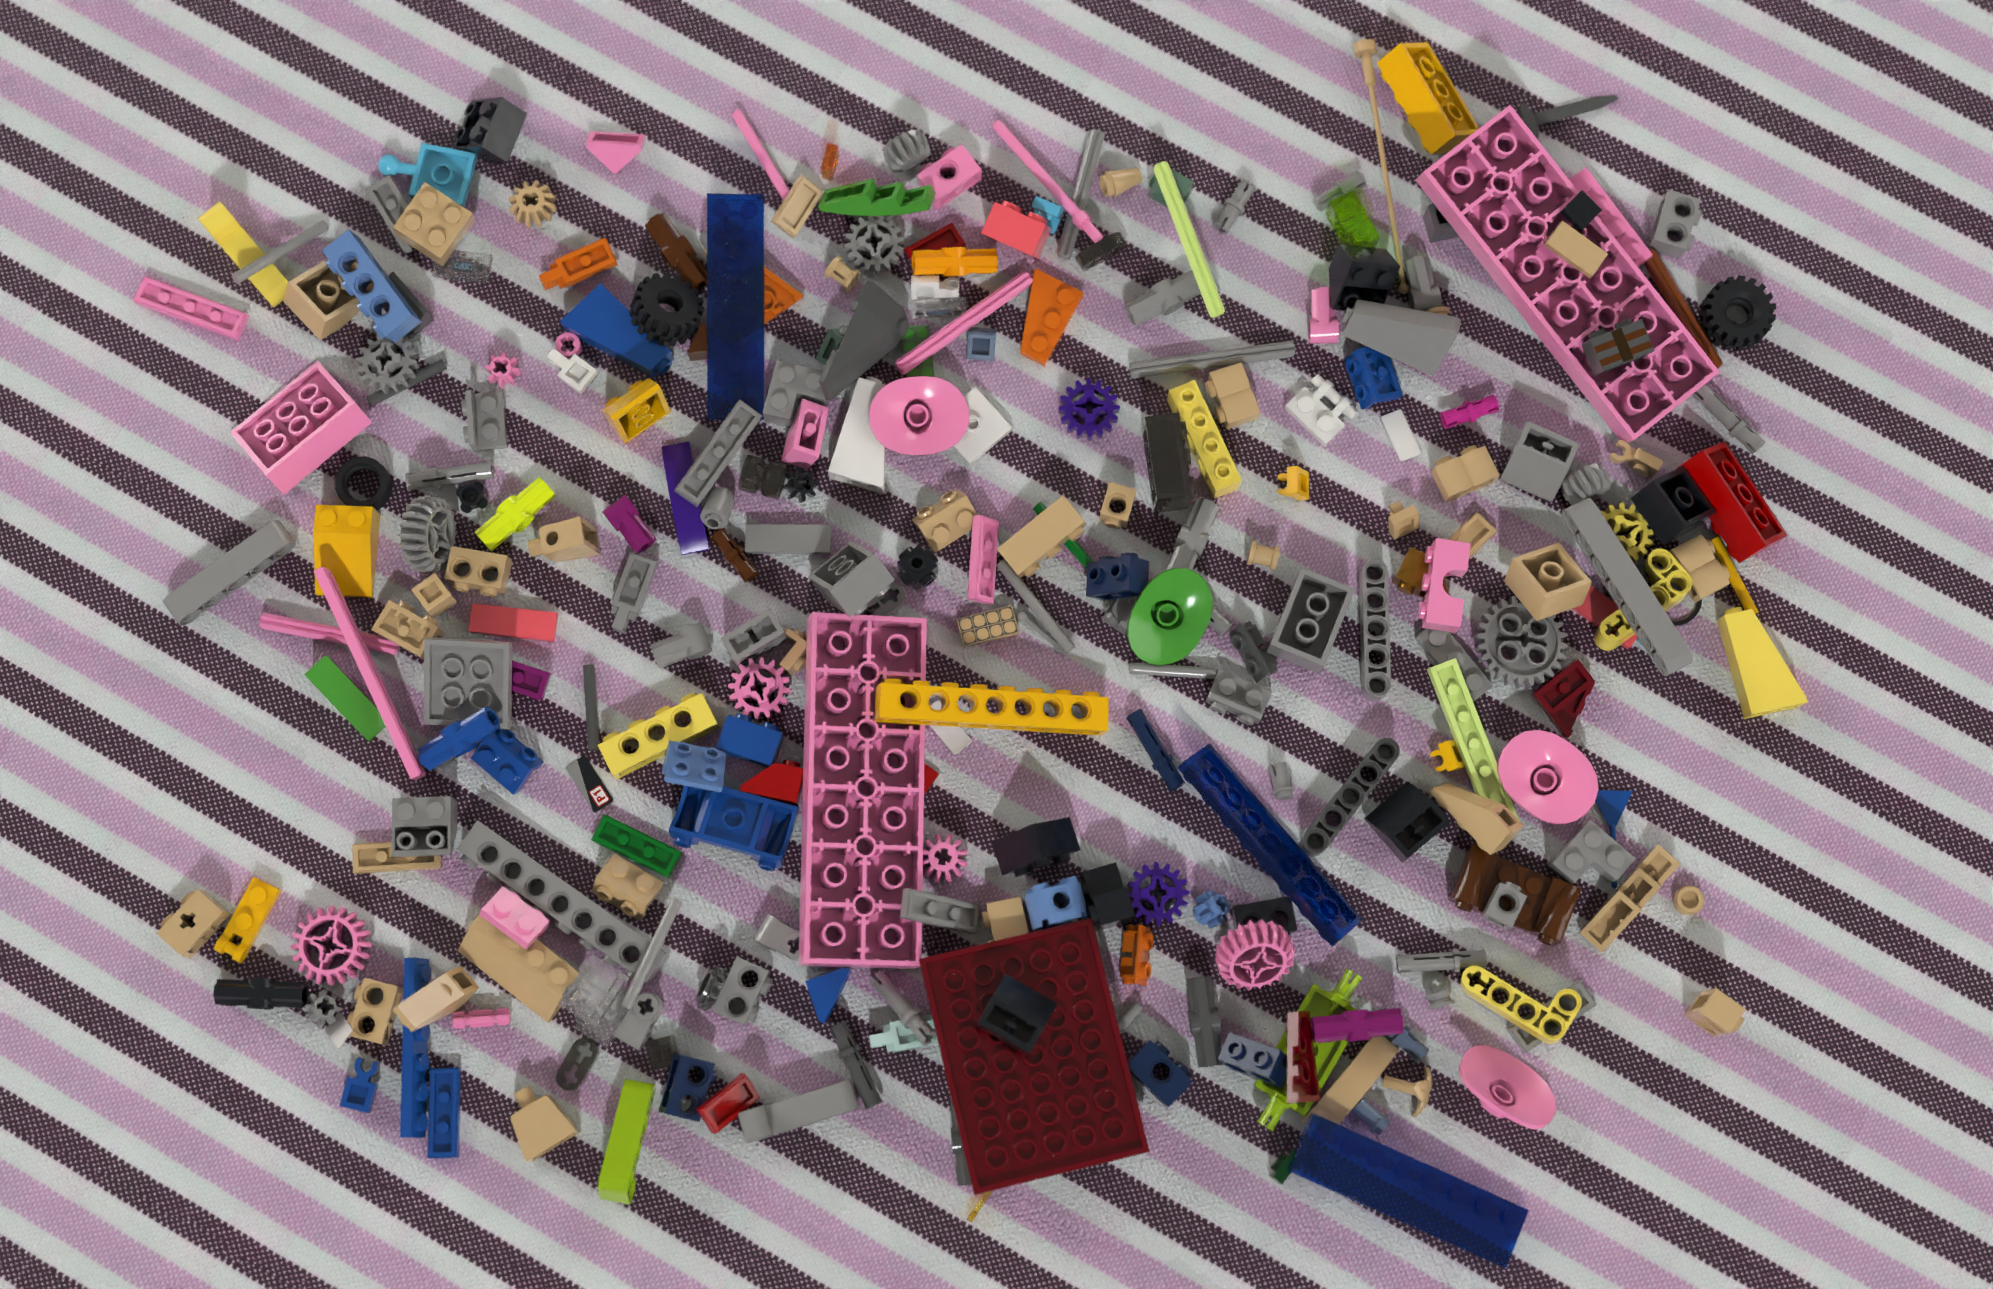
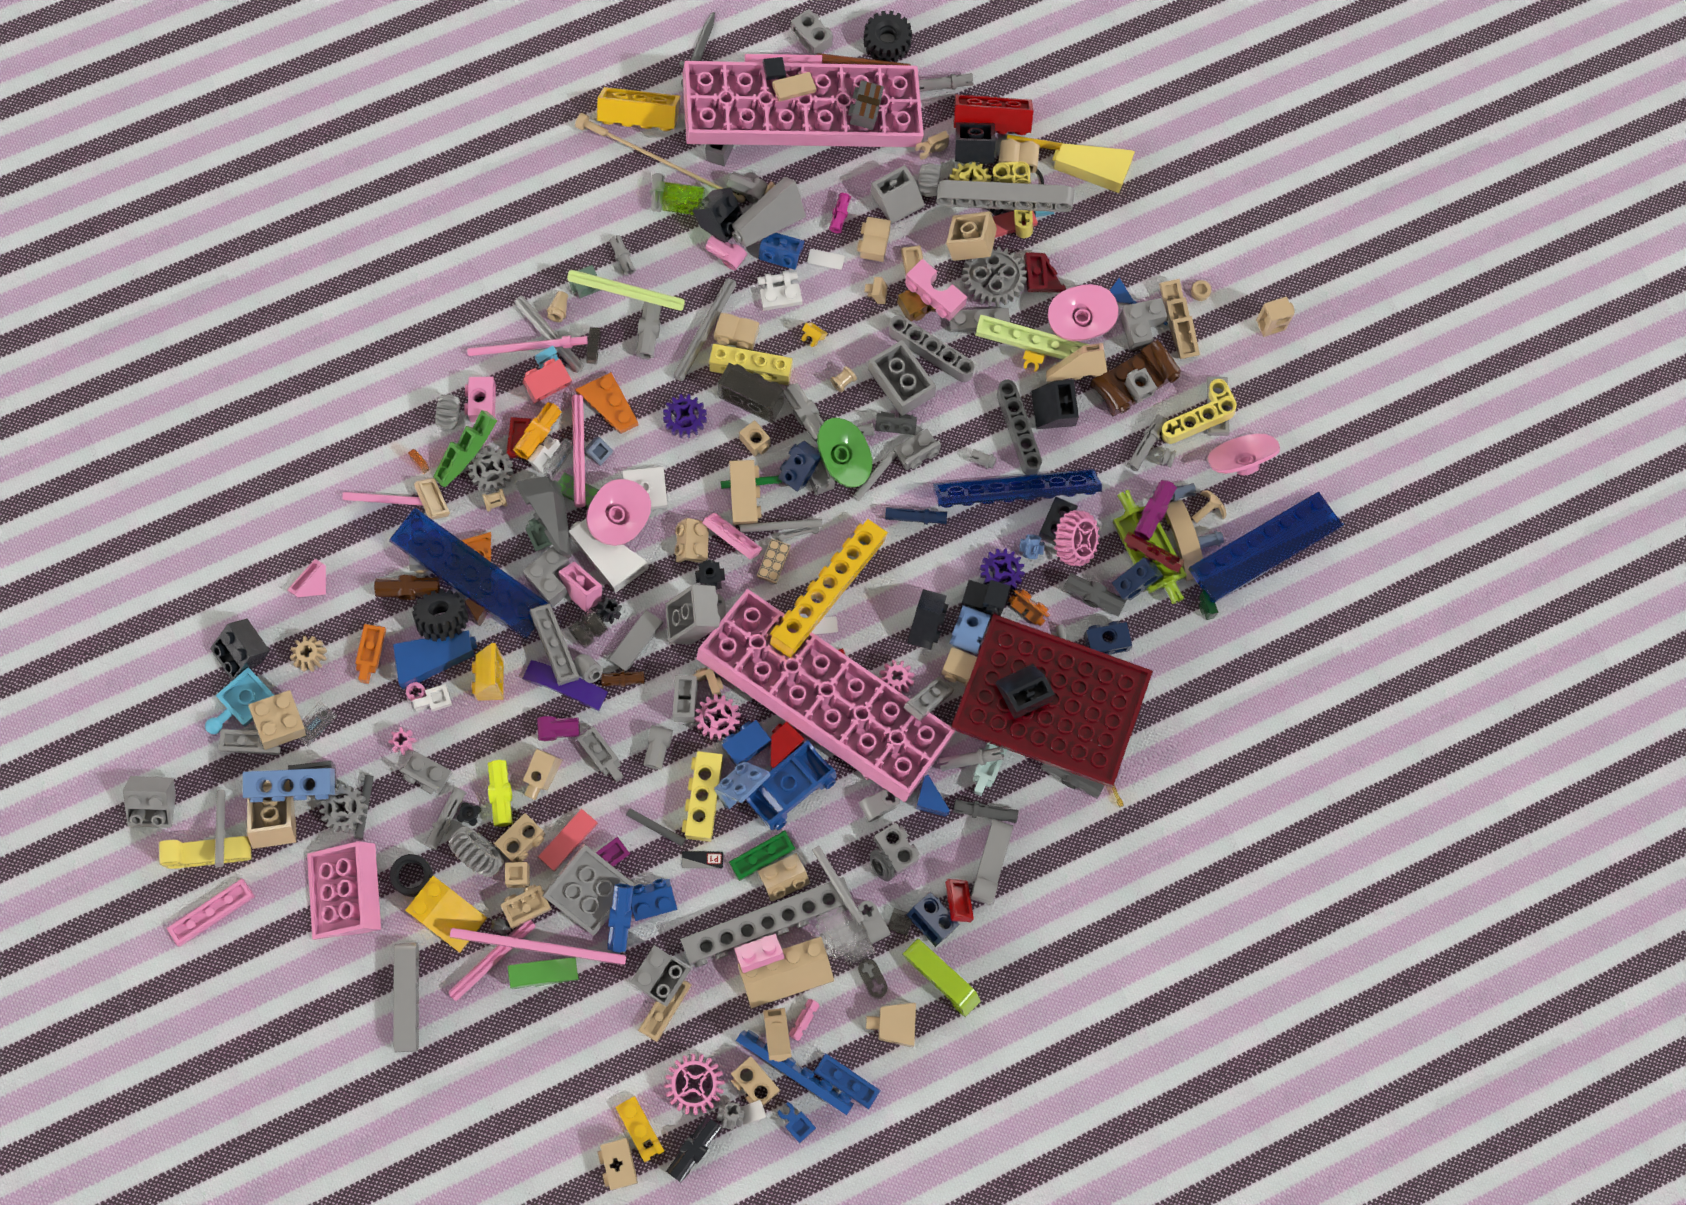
camera: 60 degrees left, 5 degrees down
none -> light grey slope [123,776,176,828]
none -> dark grey plate [490,918,512,936]

